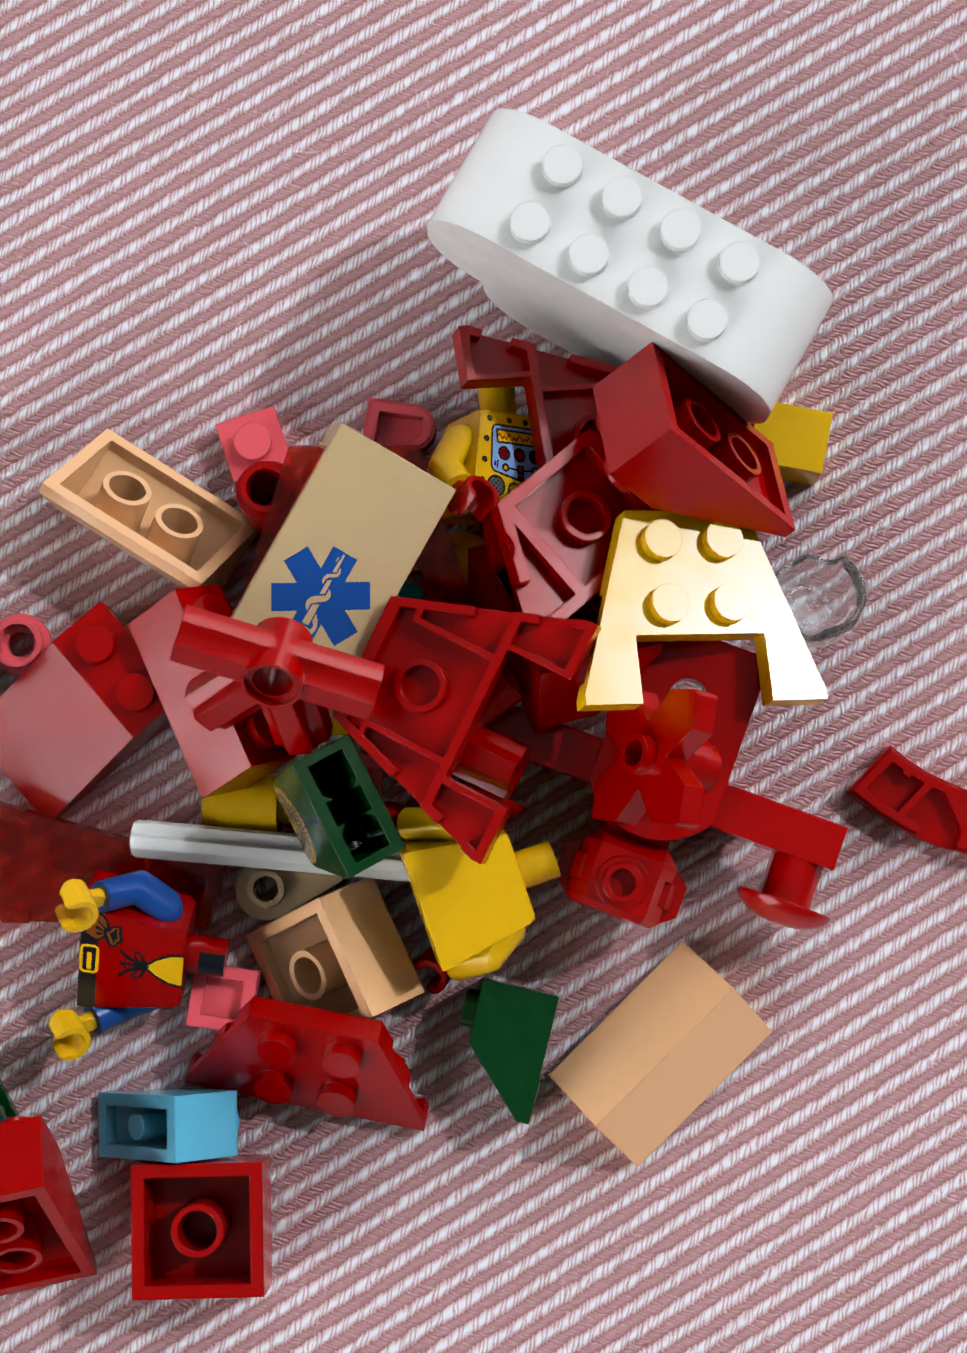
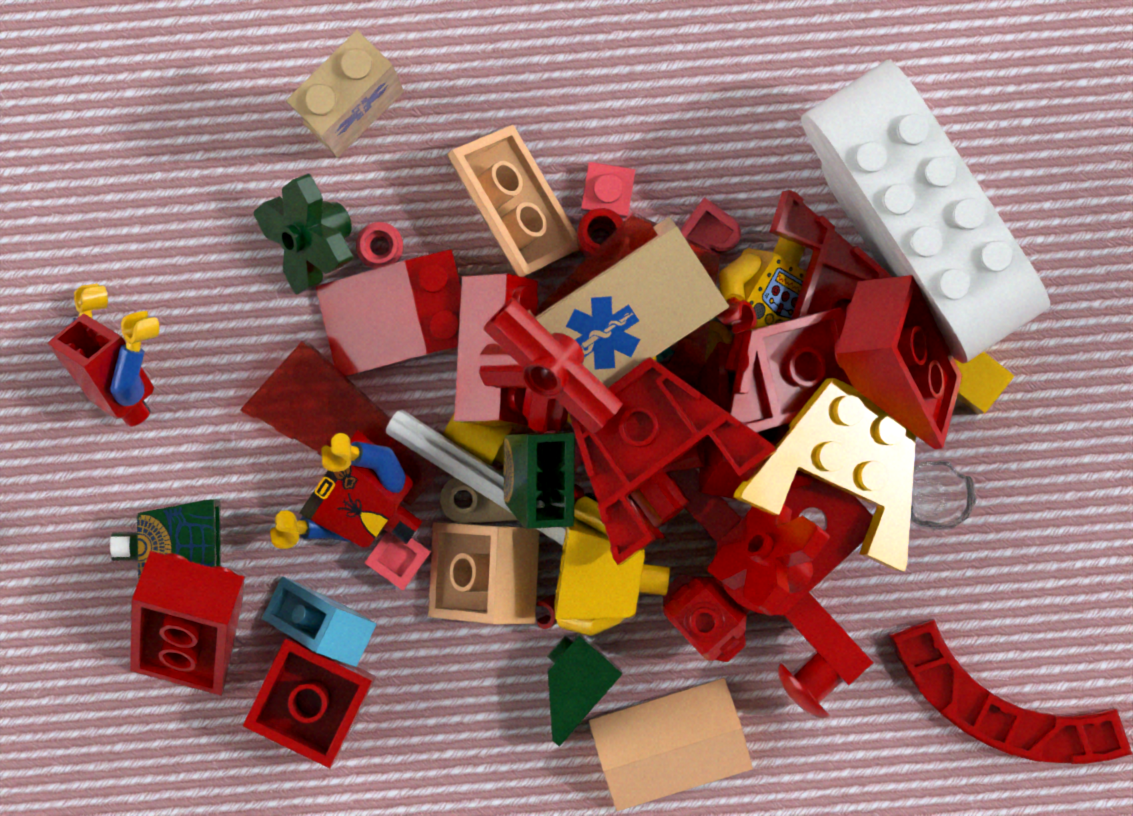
camera: 25 degrees right, 5 degrees up
red wing [185,996,429,1131] -> none

